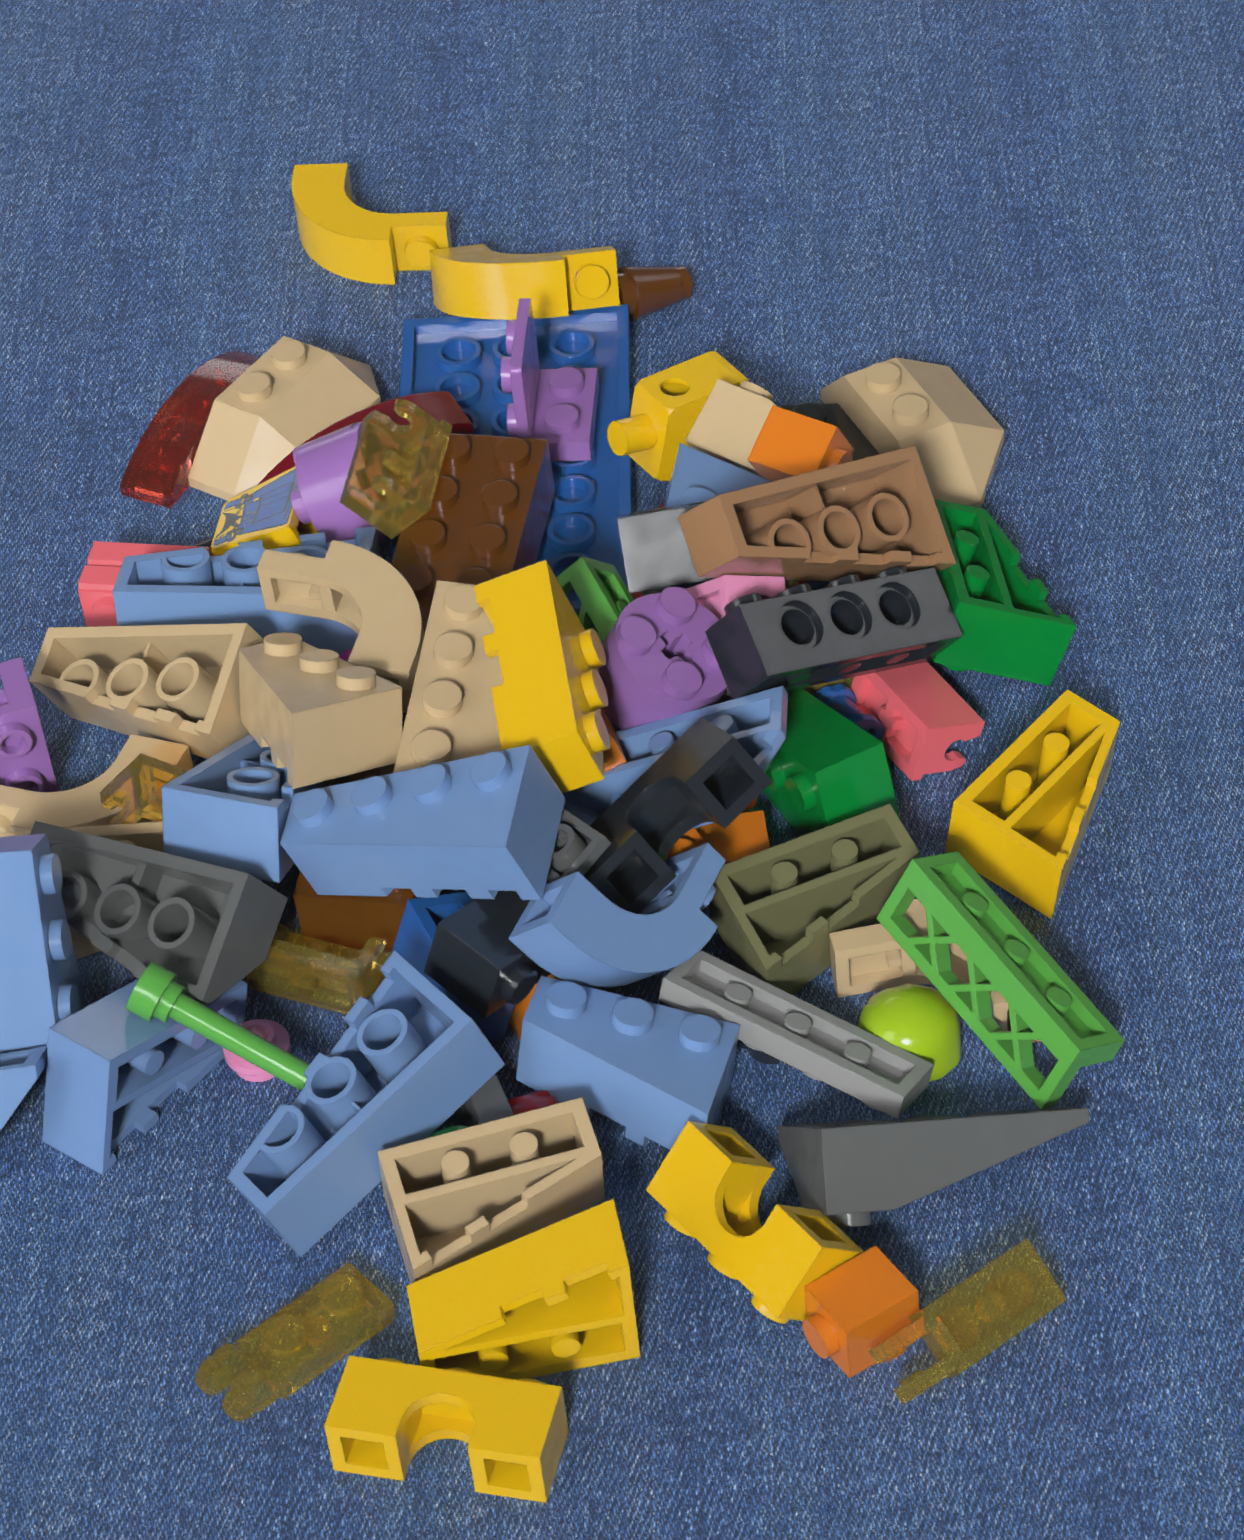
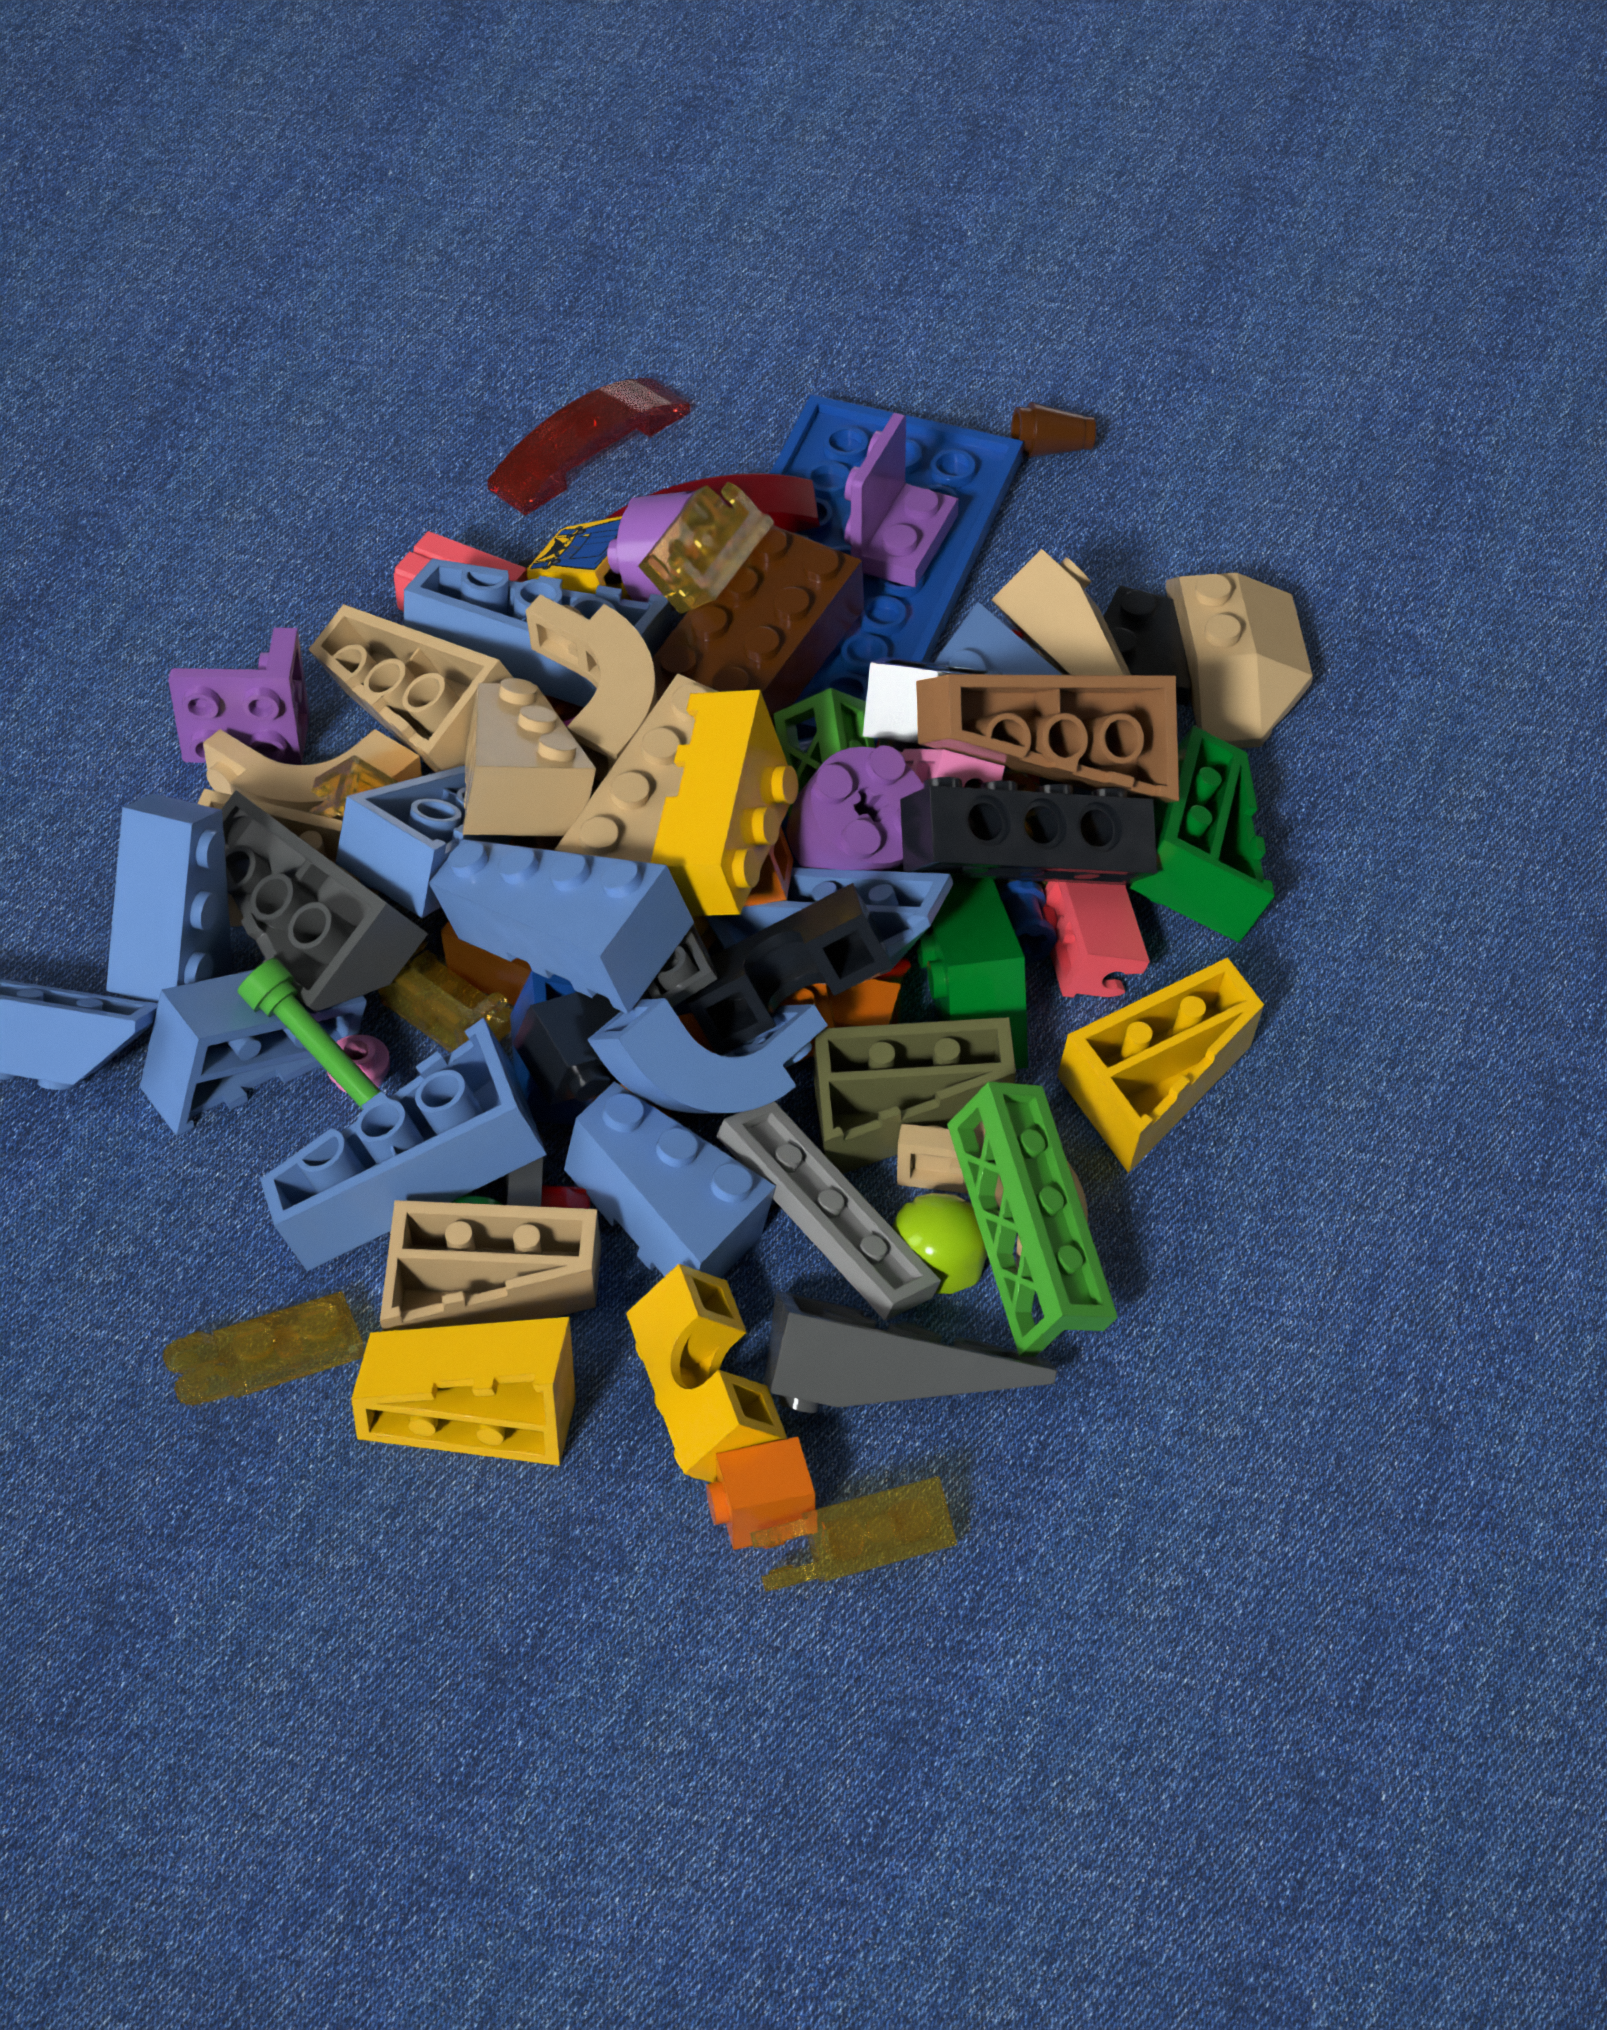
camera: 15 degrees right, 5 degrees up
tan wedge [188,336,381,501] -> none
yellow arch [291,163,452,284] -> none
yellow arch [324,1355,569,1503] -> none
yellow arch [429,244,620,320] -> none
yellow torso [607,350,749,481] -> none
orange brick [747,405,854,481] -> none

